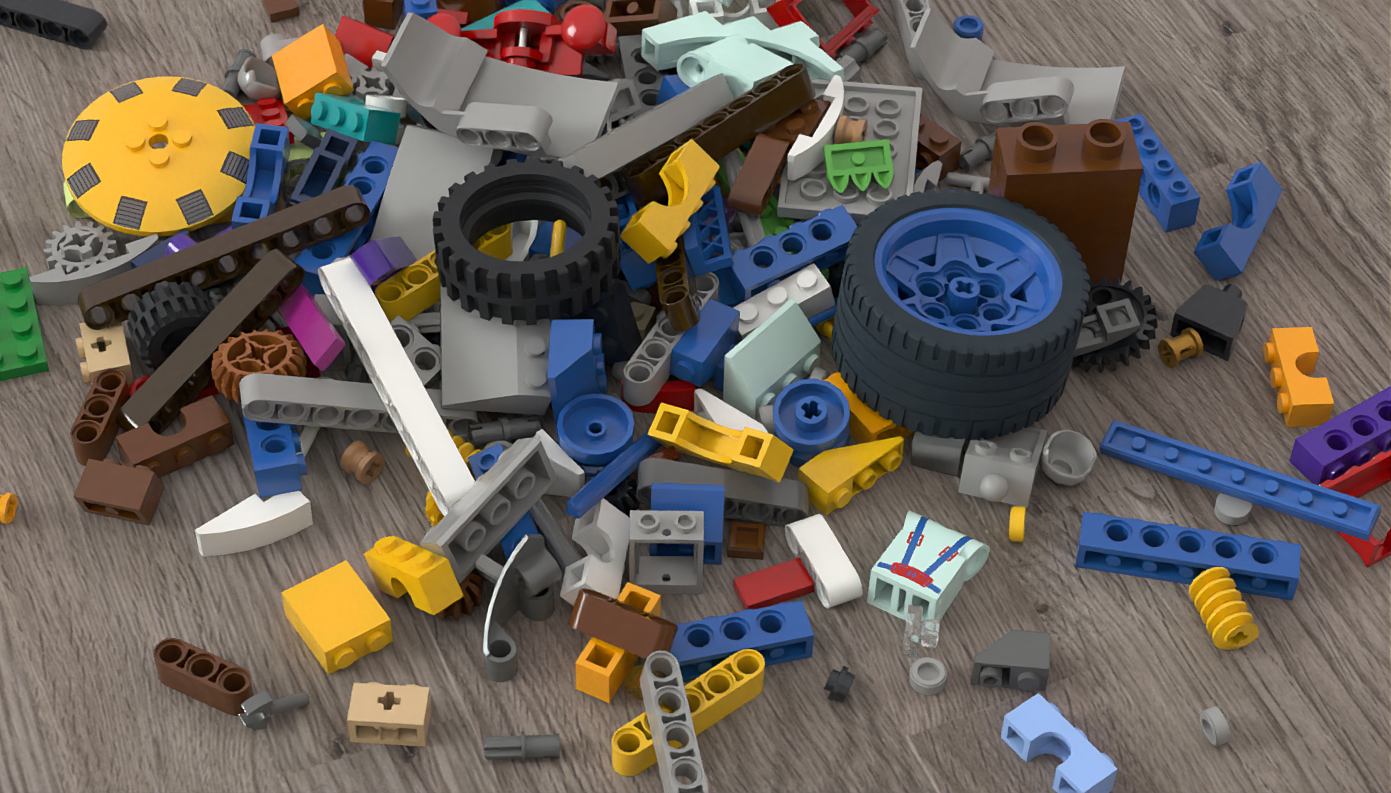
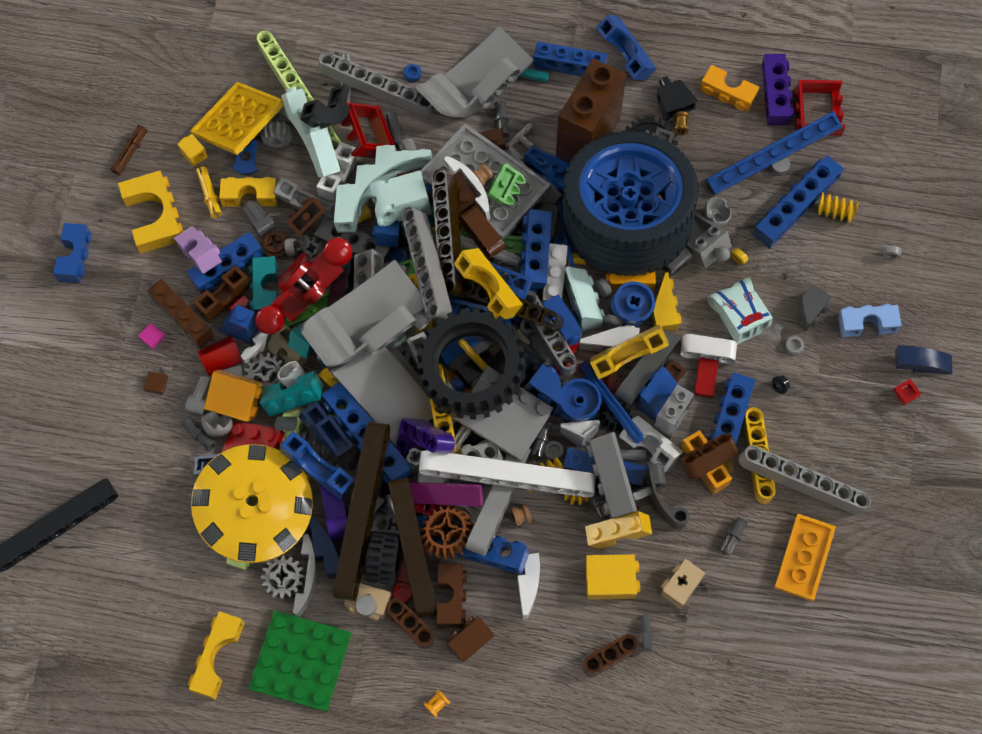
camera: 55 degrees left, 20 degrees up
none -> light grey tile [356,595,377,617]

